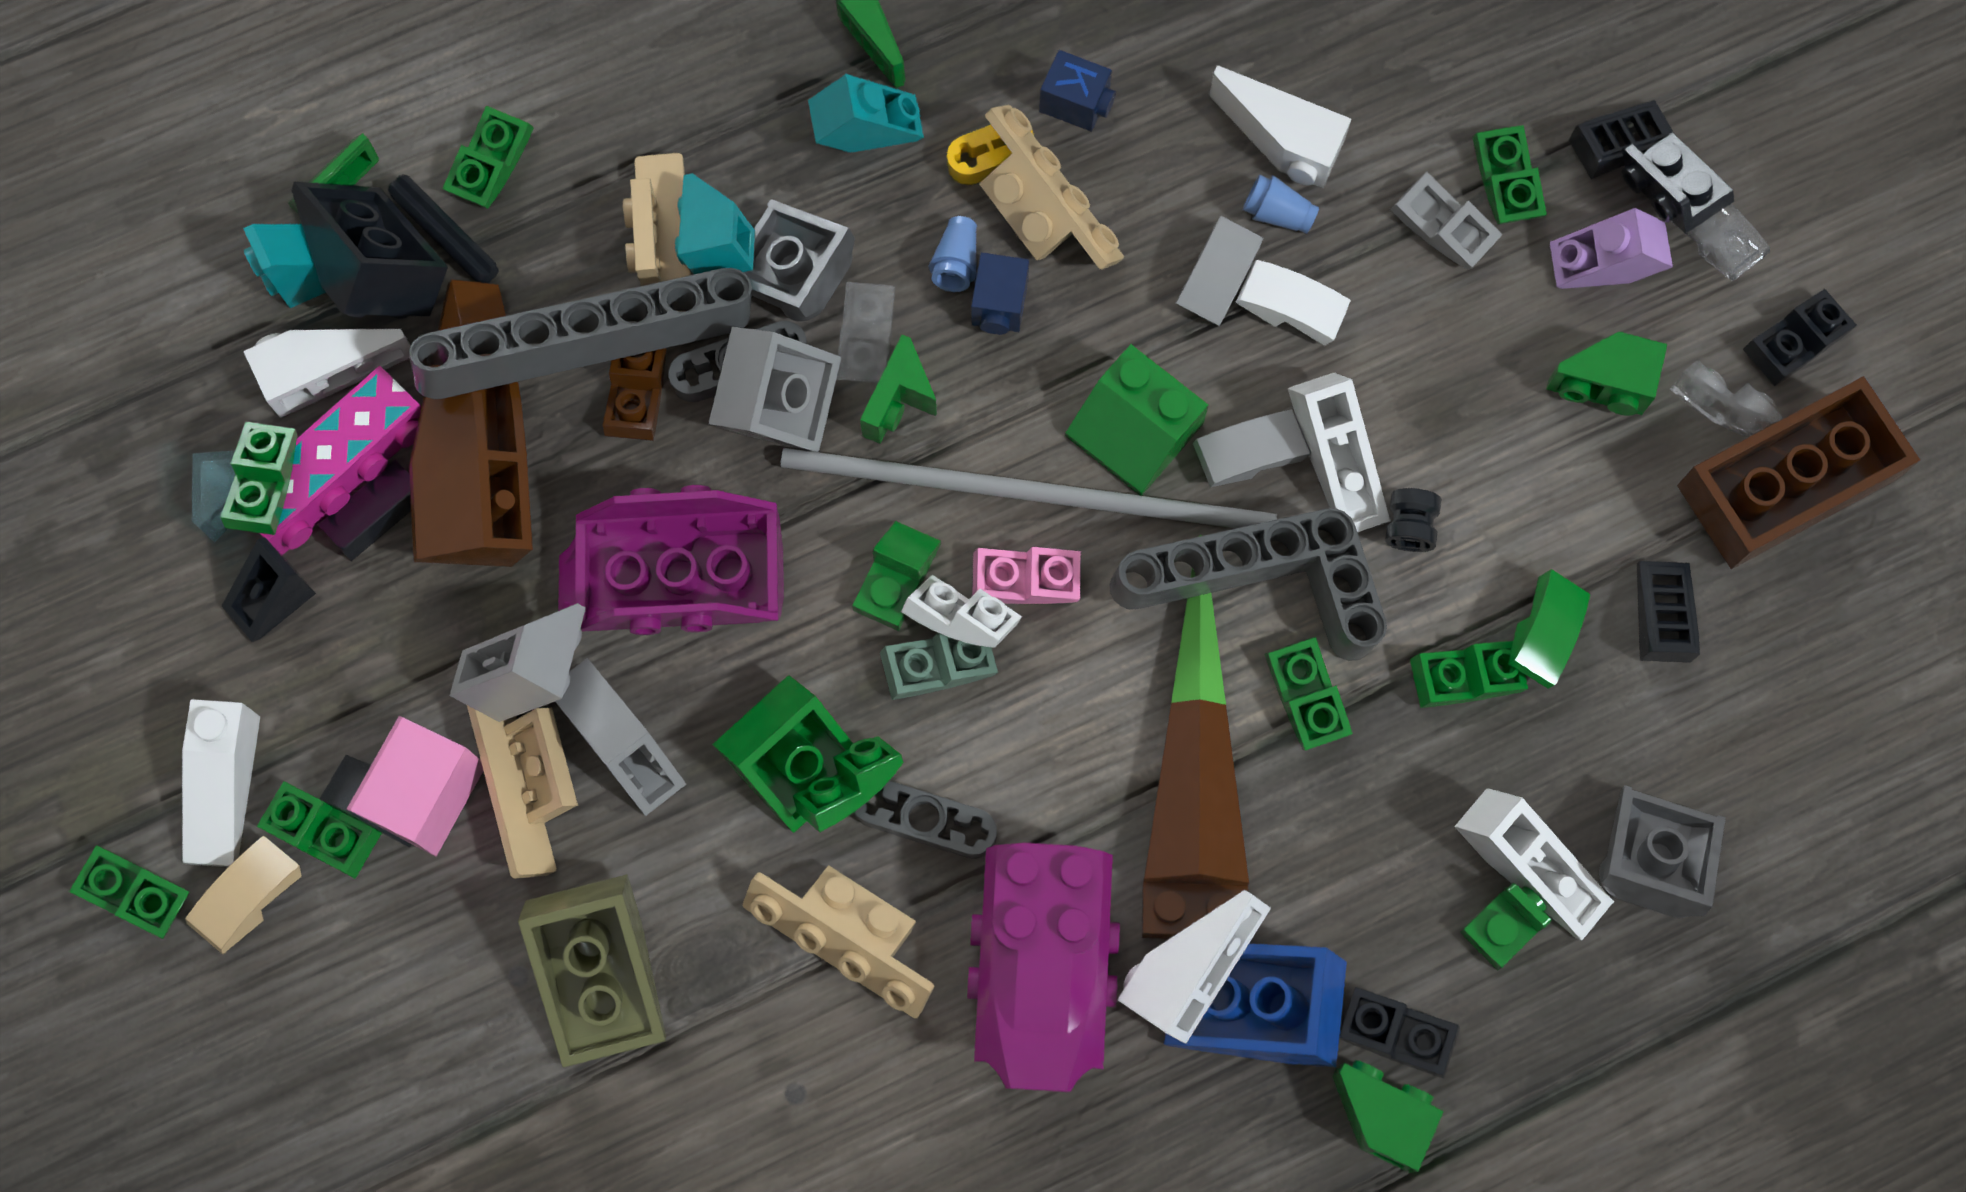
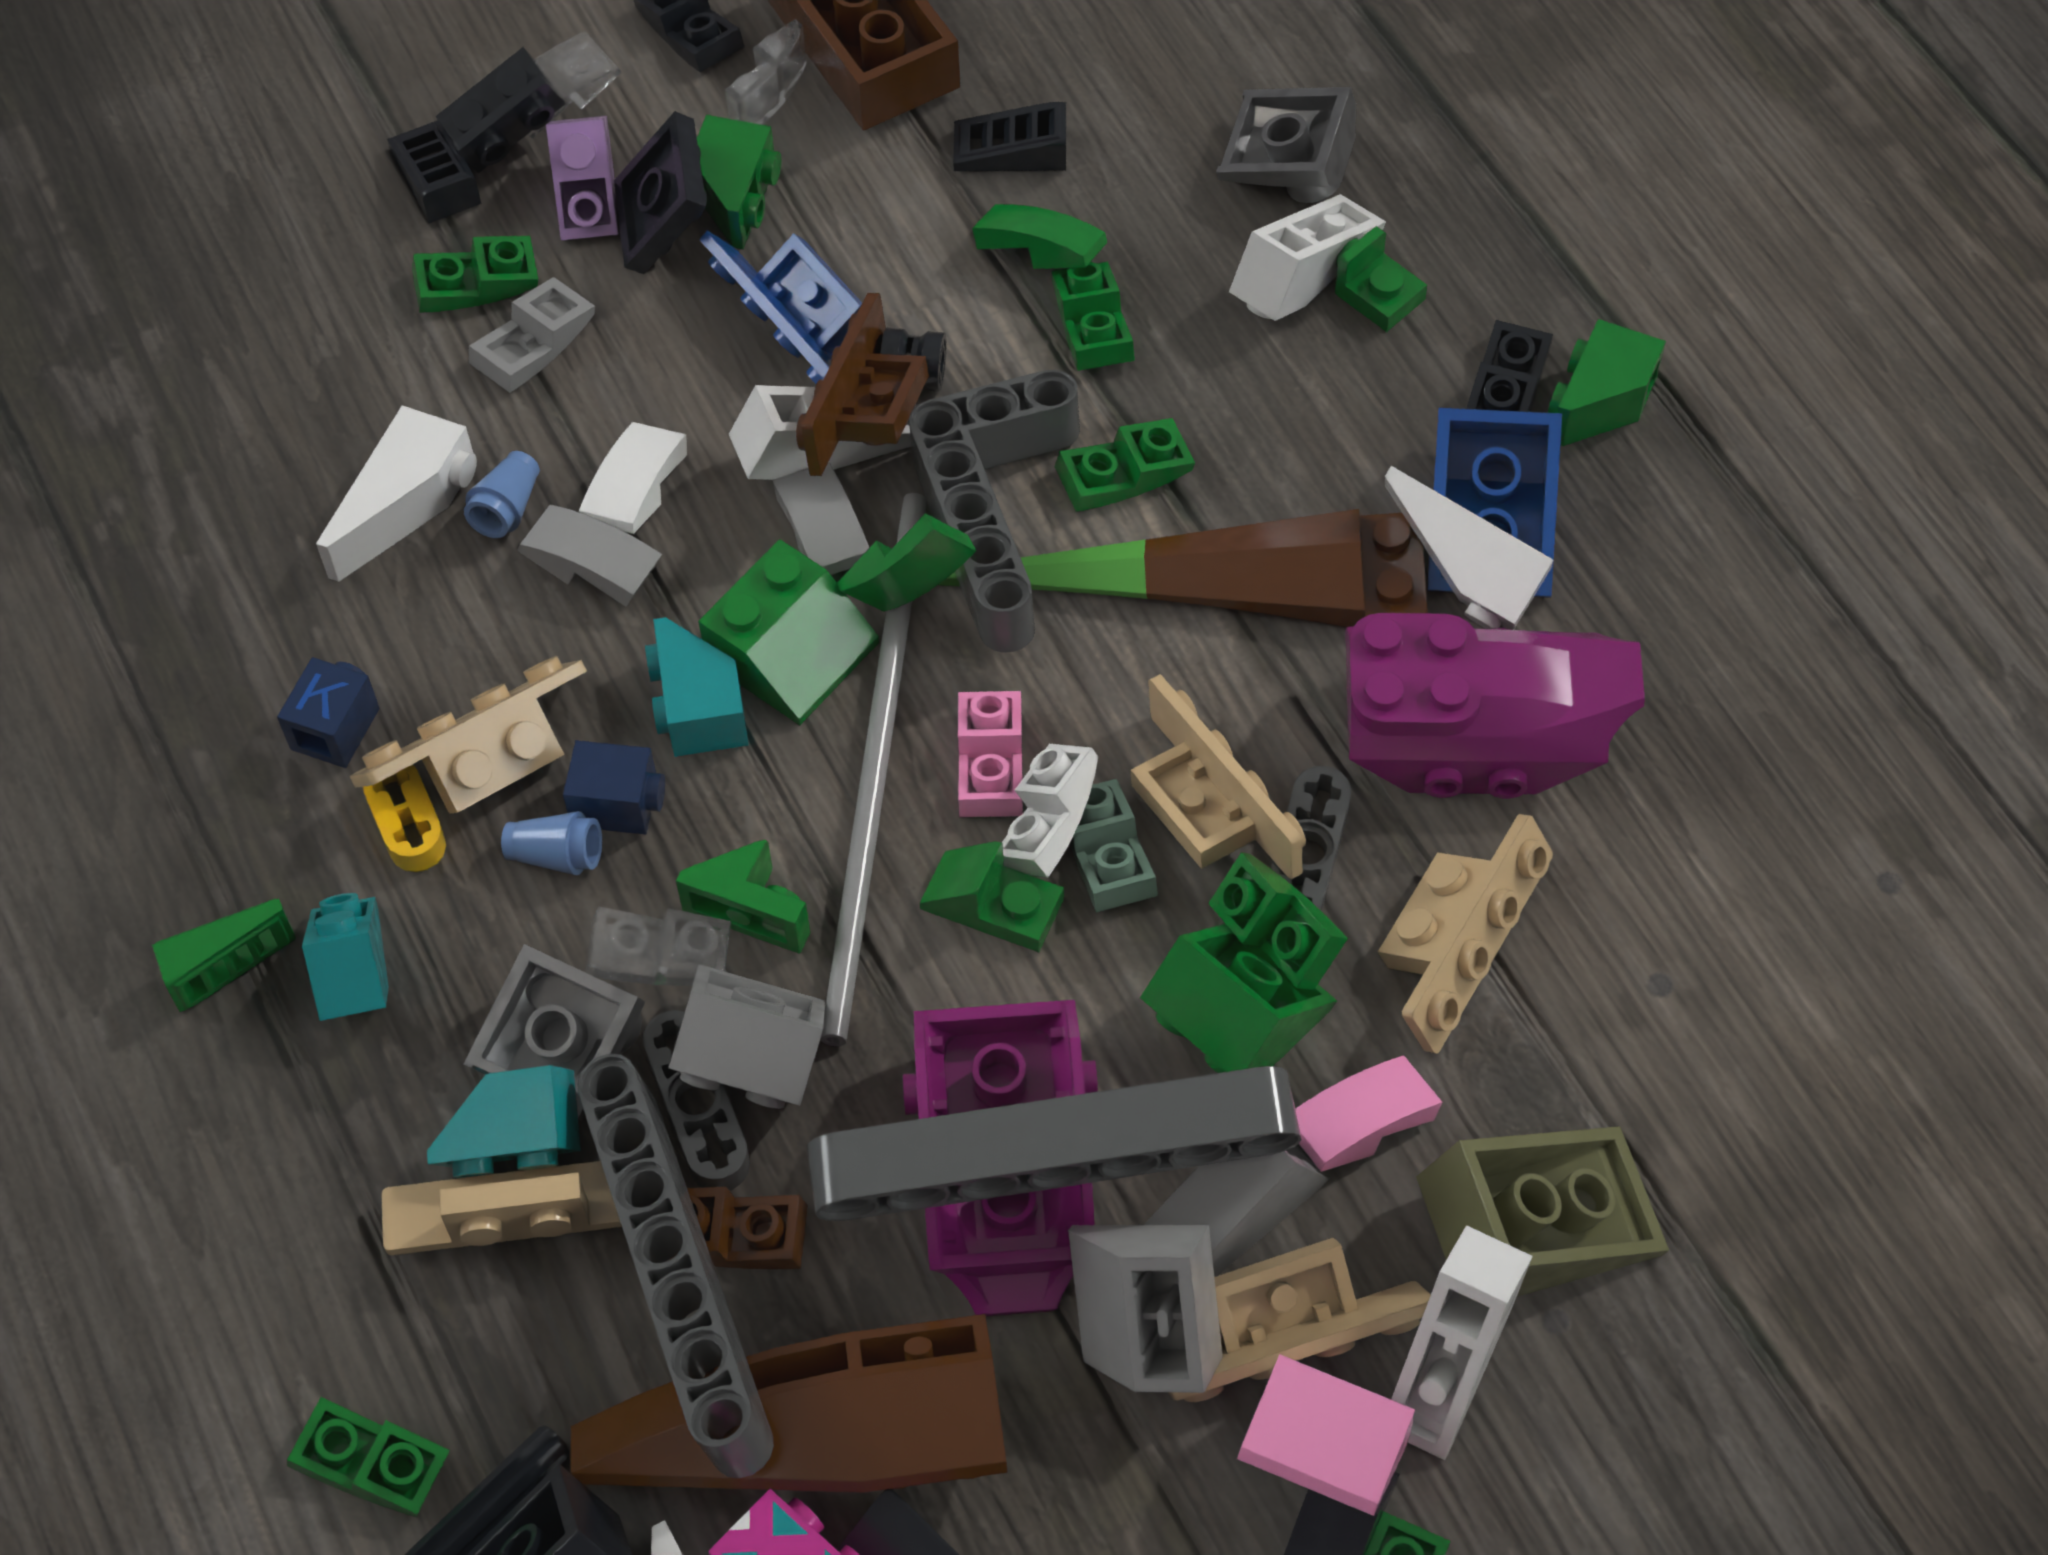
camera: 90 degrees left, 15 degrees down
none -> black plate [614,111,707,274]
none -> teal slope [645,617,749,757]
none -> bracket [699,231,862,384]
none -> reddish brown bracket [796,293,929,476]
none -> dark grey beam [807,1066,1302,1221]
none -> green slope [836,513,976,612]
none -> tan bracket [1130,674,1306,880]
none -> bright pink slope [1296,1055,1443,1172]
none -> white slope [1391,1225,1533,1460]

